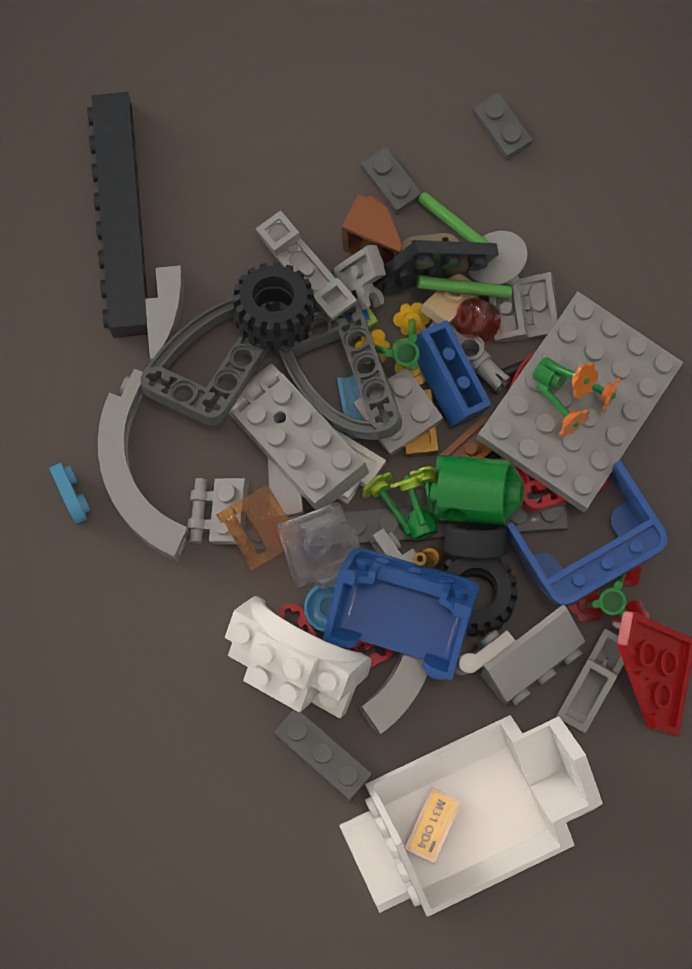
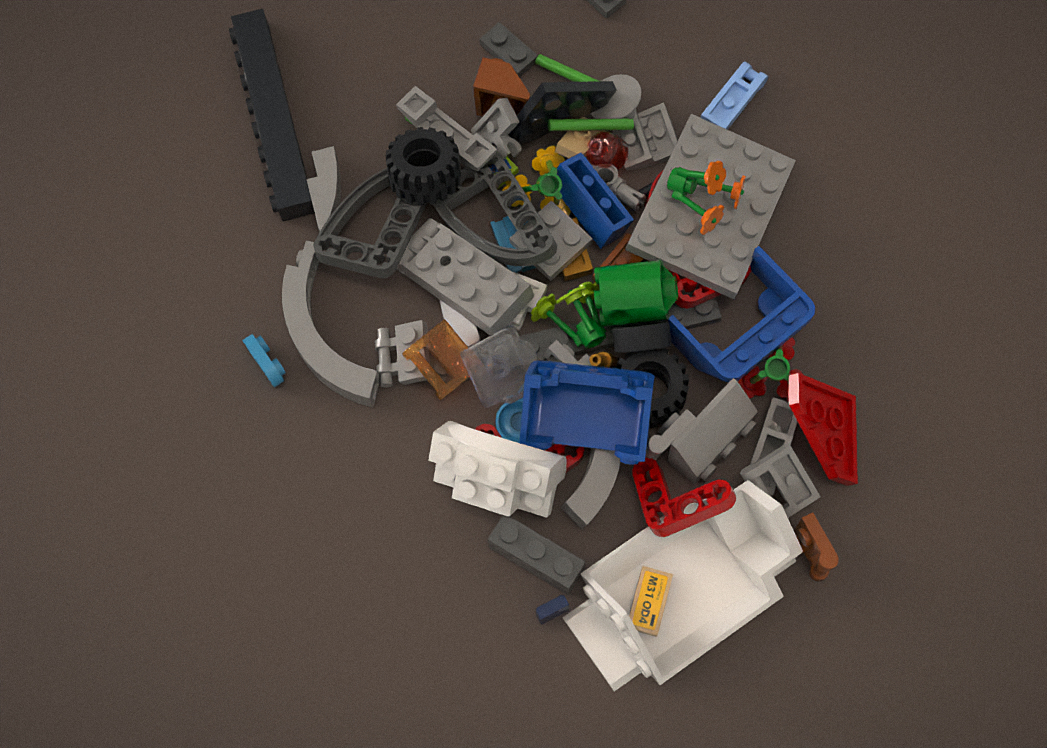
camera: 10 degrees left, 5 degrees down
none -> dark blue tile [536,595,569,625]
none -> red beam [632,458,736,537]
none -> light blue plate [701,61,769,130]
none -> light grey plate [740,443,821,518]
none -> dark orange plate [794,512,839,582]

